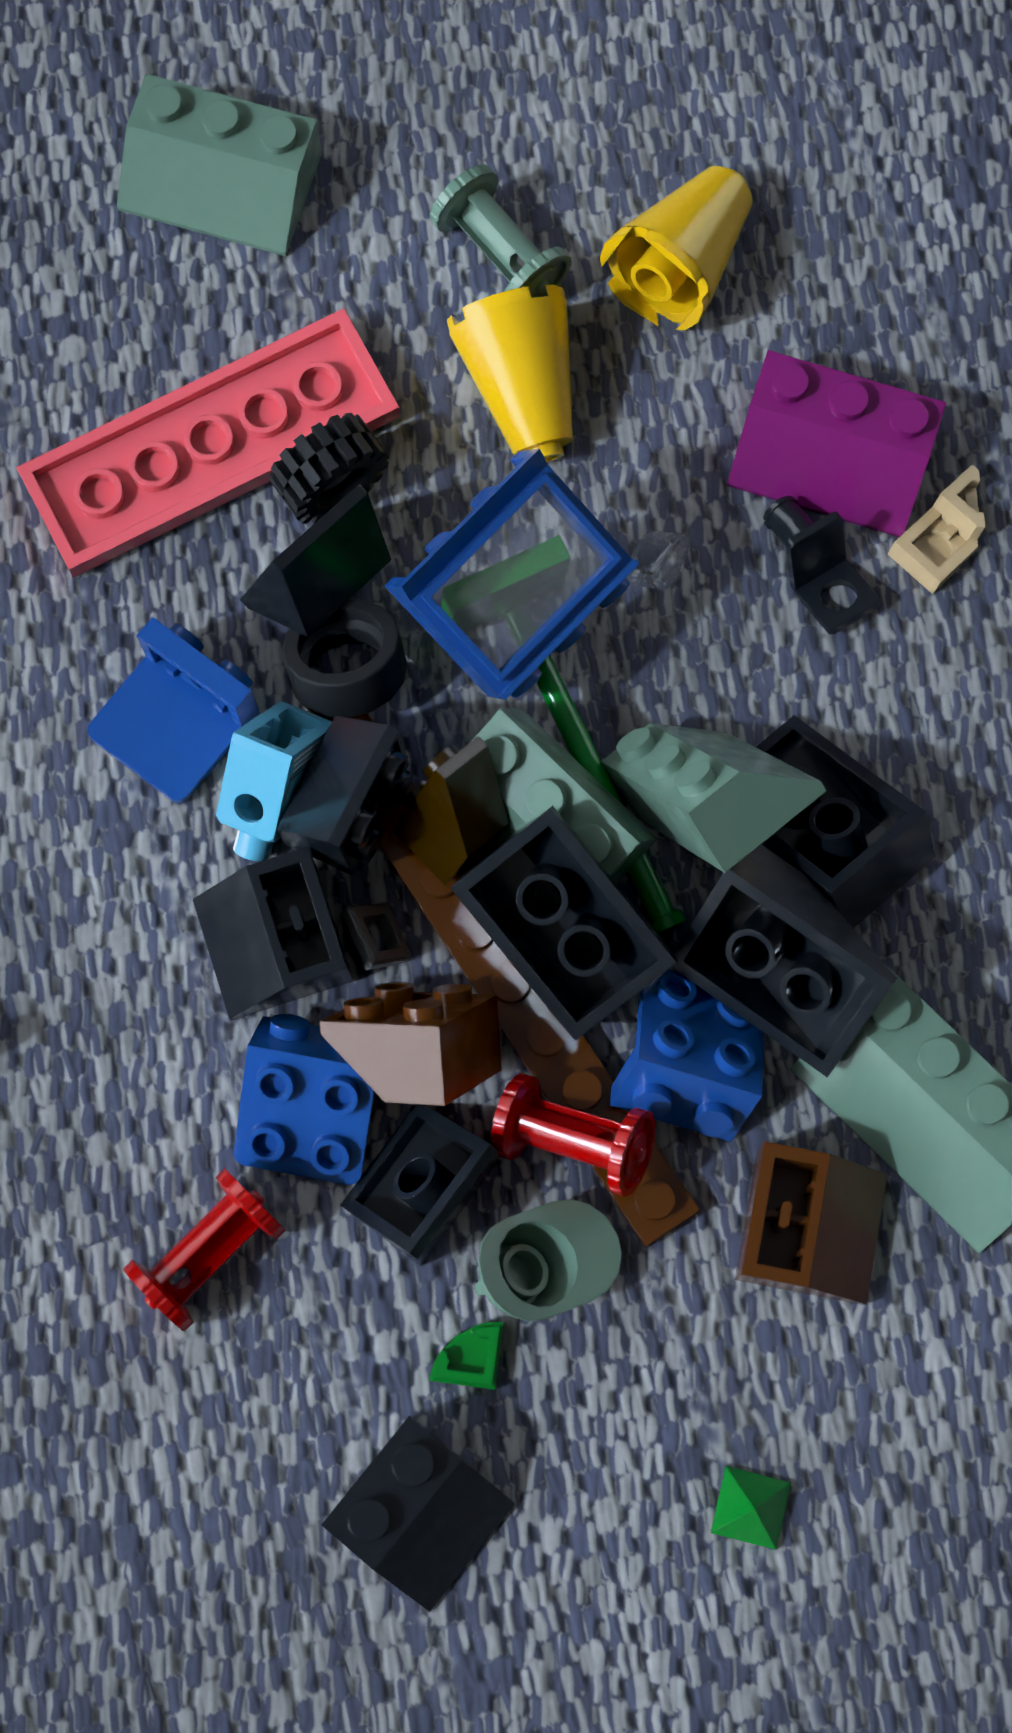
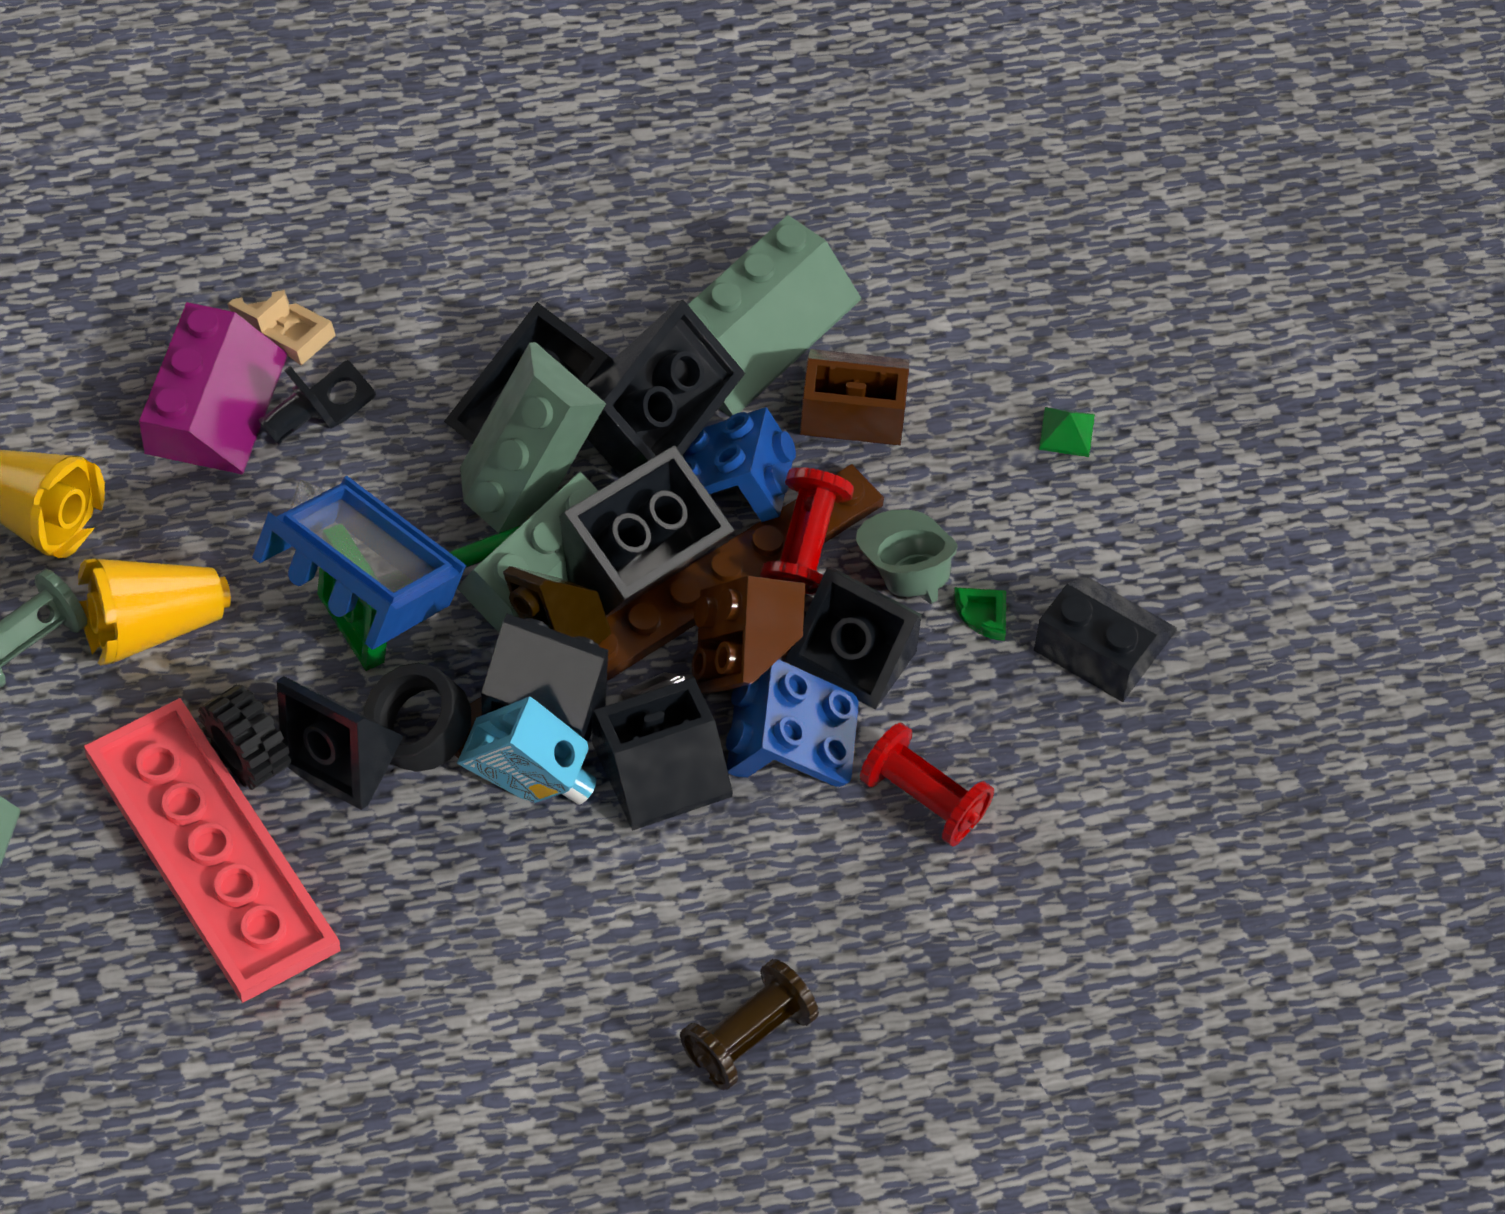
camera: 100 degrees left, 20 degrees down
blue bracket [87,616,260,804] -> none

